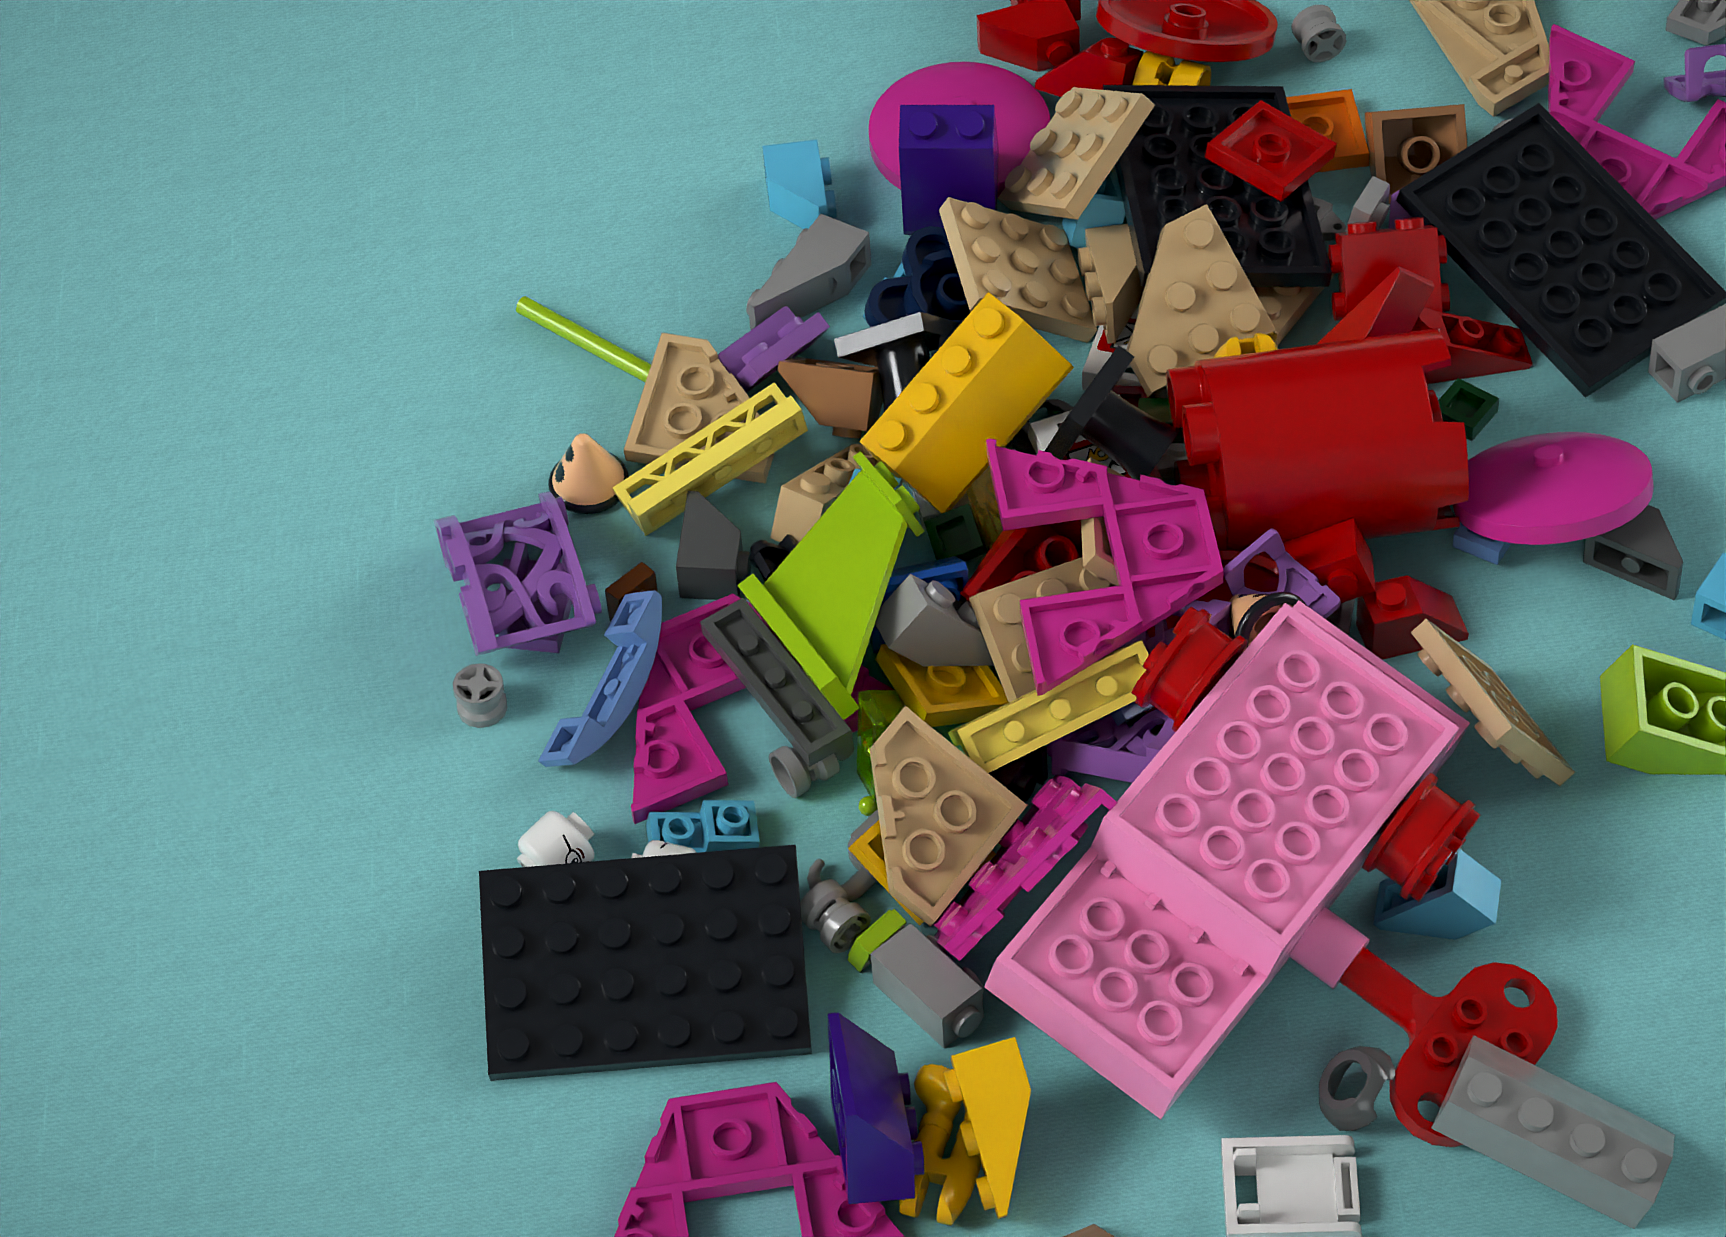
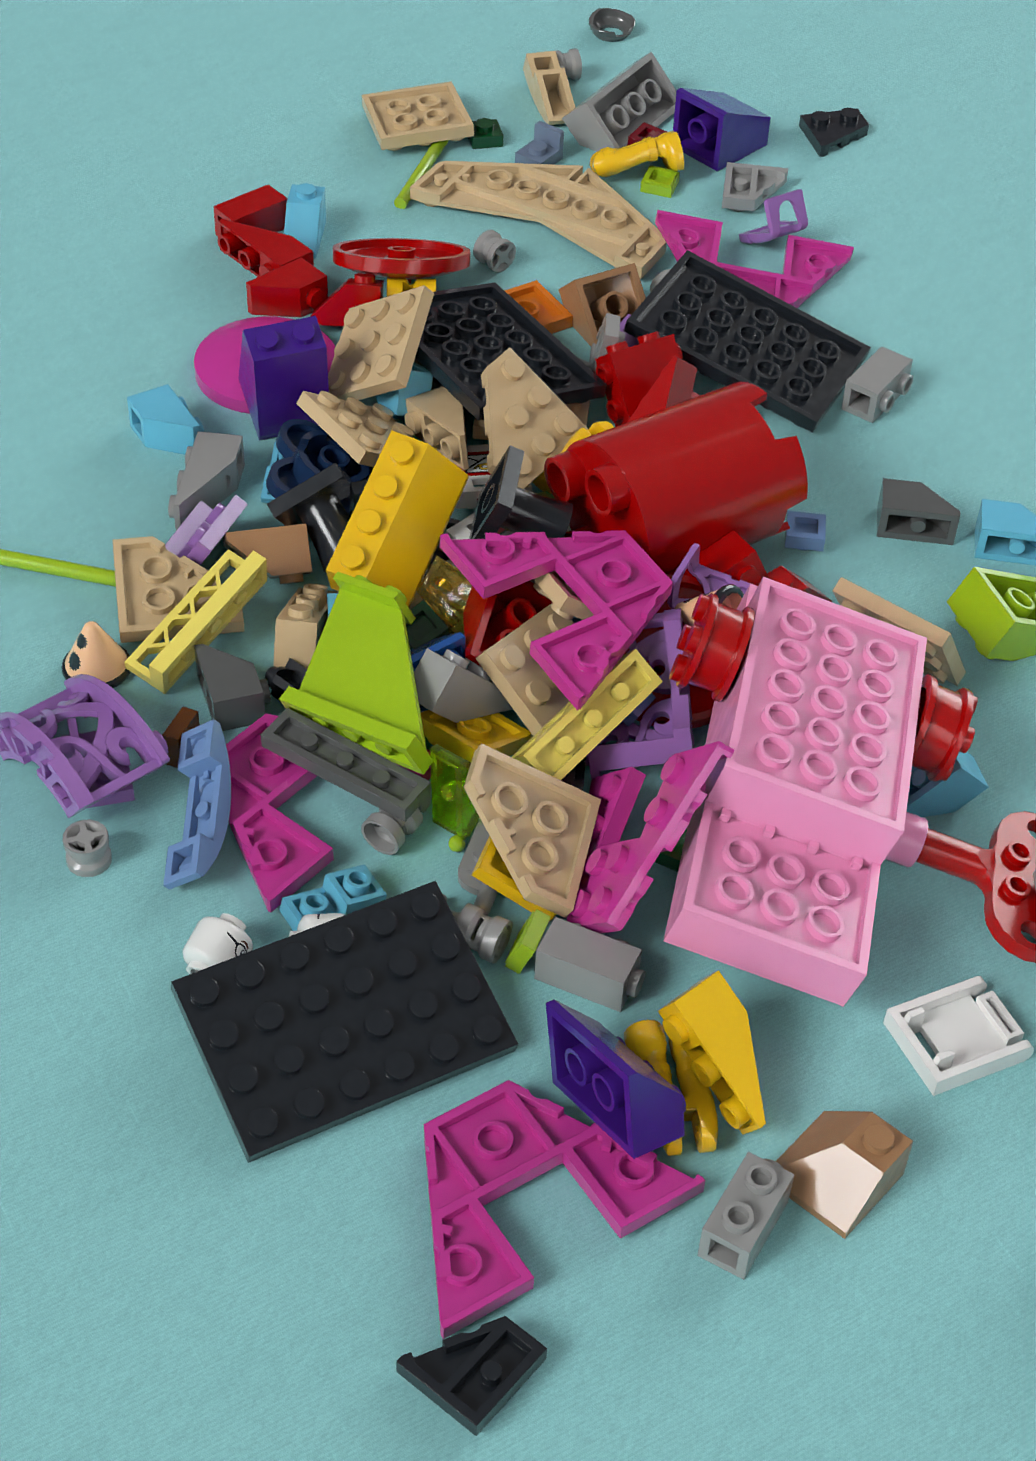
camera: 30 degrees left, 5 degrees down
red plate [1205,100,1337,202] -> none
dark grey piece [1319,1046,1395,1131] -> none
dark pink dish [1453,432,1654,545] -> none

